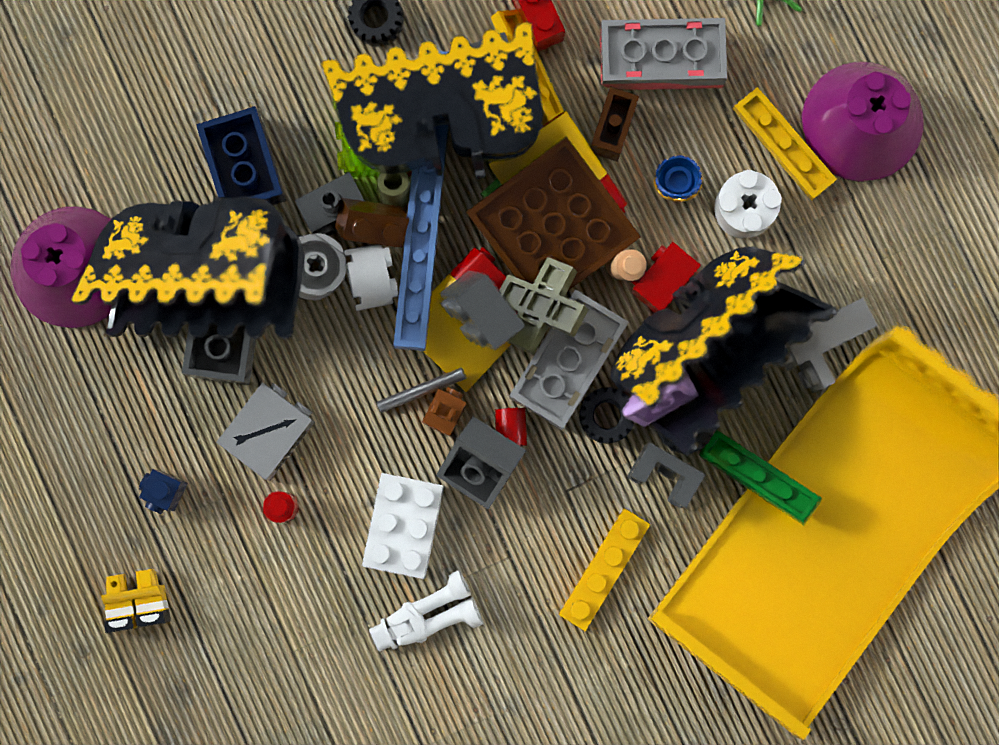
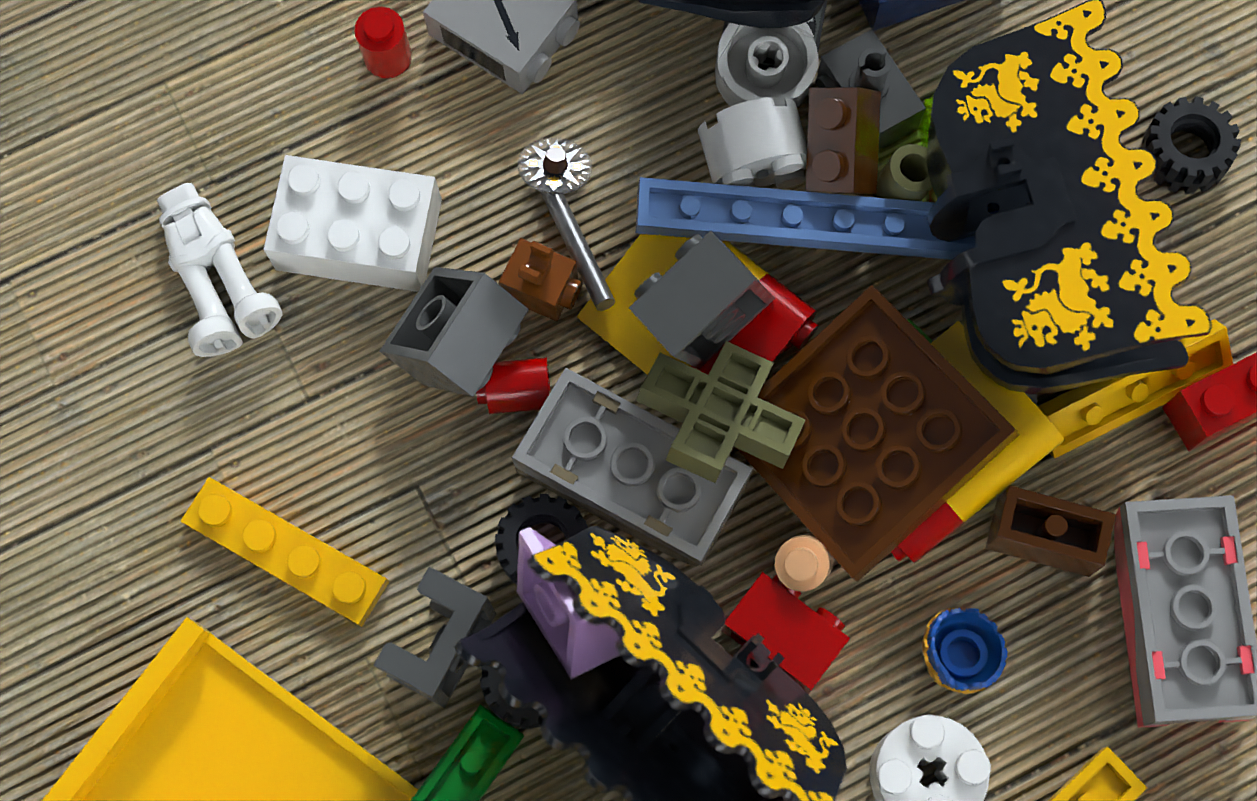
camera: 90 degrees right, 10 degrees down
none -> piece [518,138,592,194]

